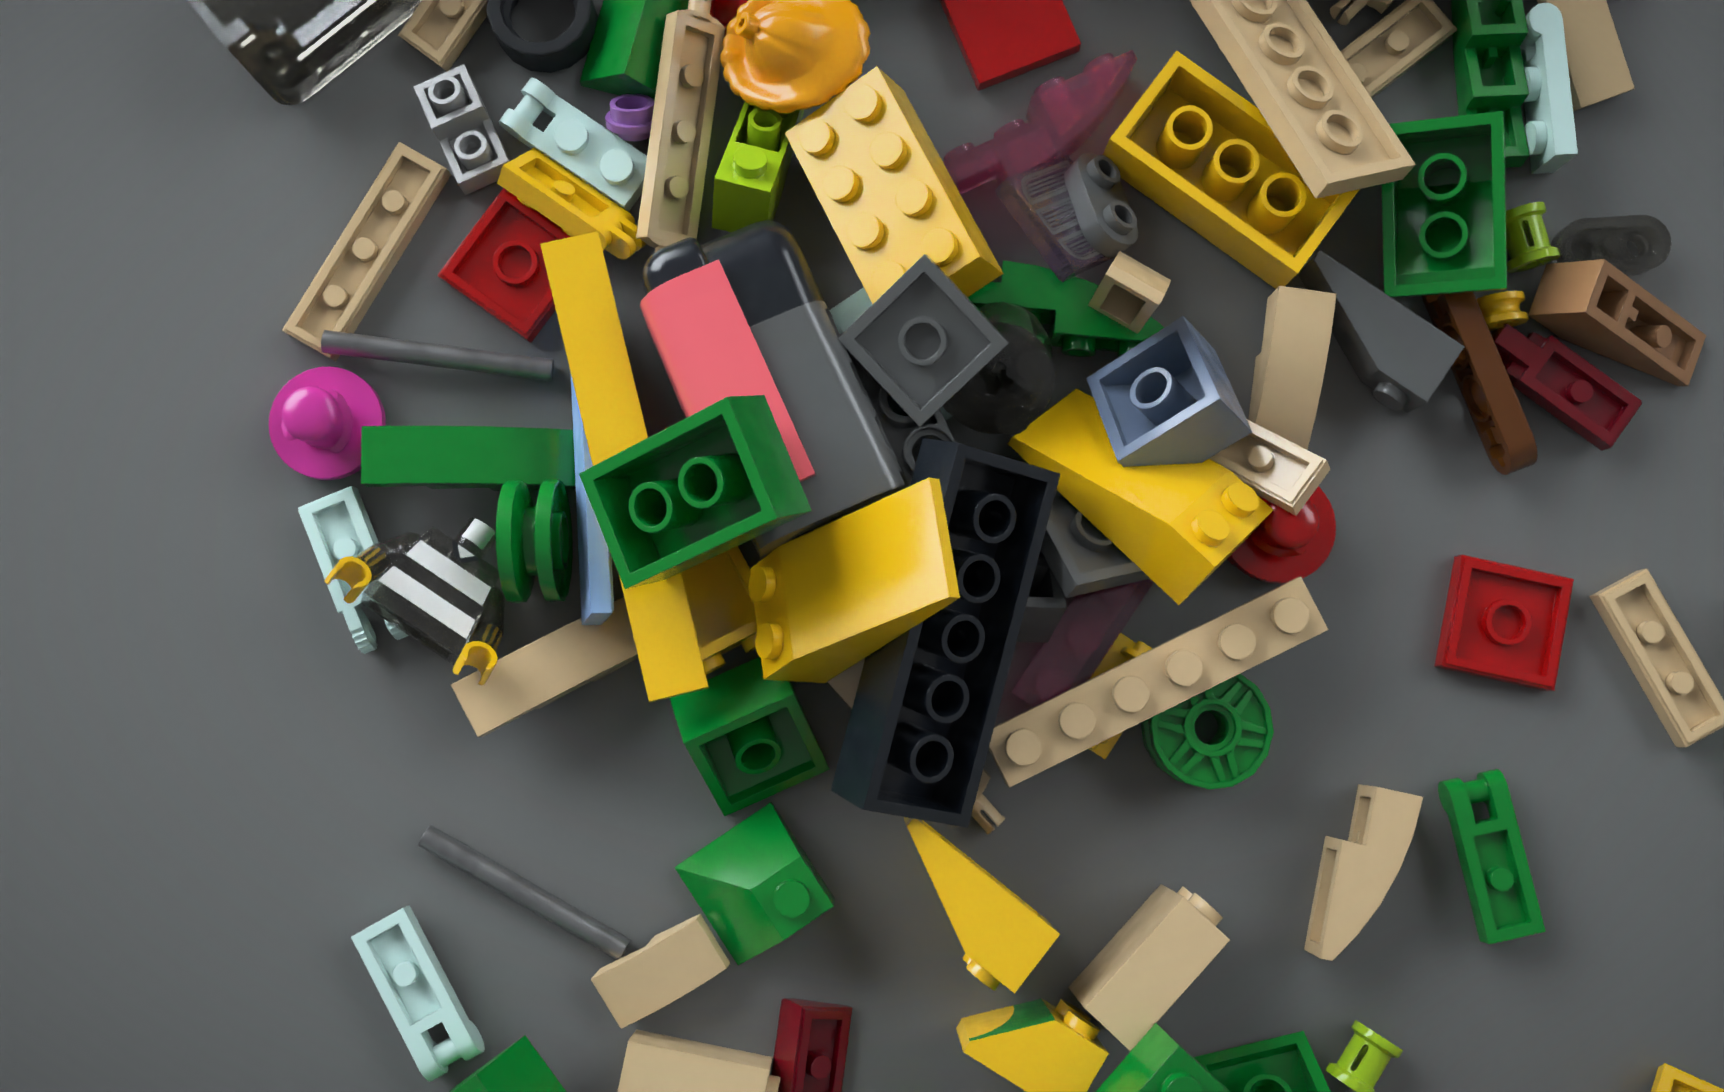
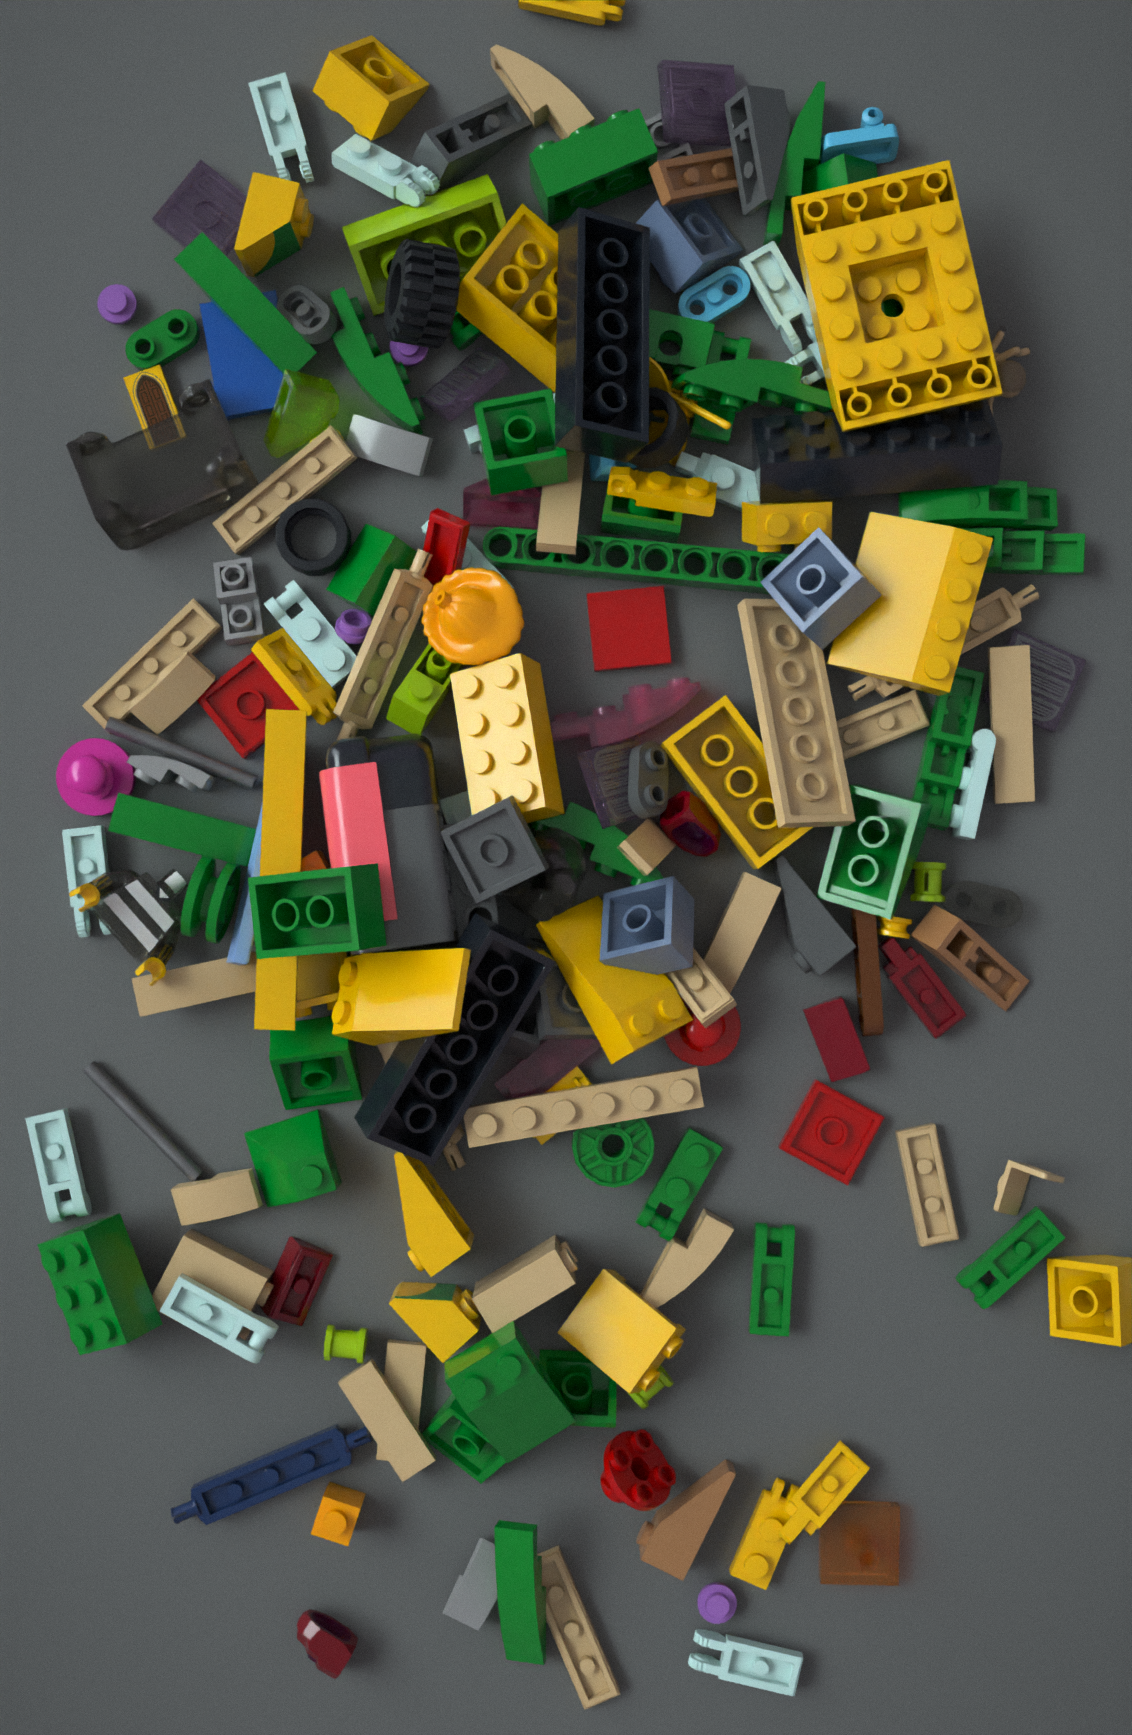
camera: 20 degrees right, 5 degrees up
none -> light grey slope [127,755,217,793]
none -> tan slope [129,650,216,735]
none -> yellow panel [557,1268,686,1394]
none -> green plate [635,1127,723,1242]
none -> dark red rock [660,791,721,857]
none -> dark red slope [803,996,871,1082]

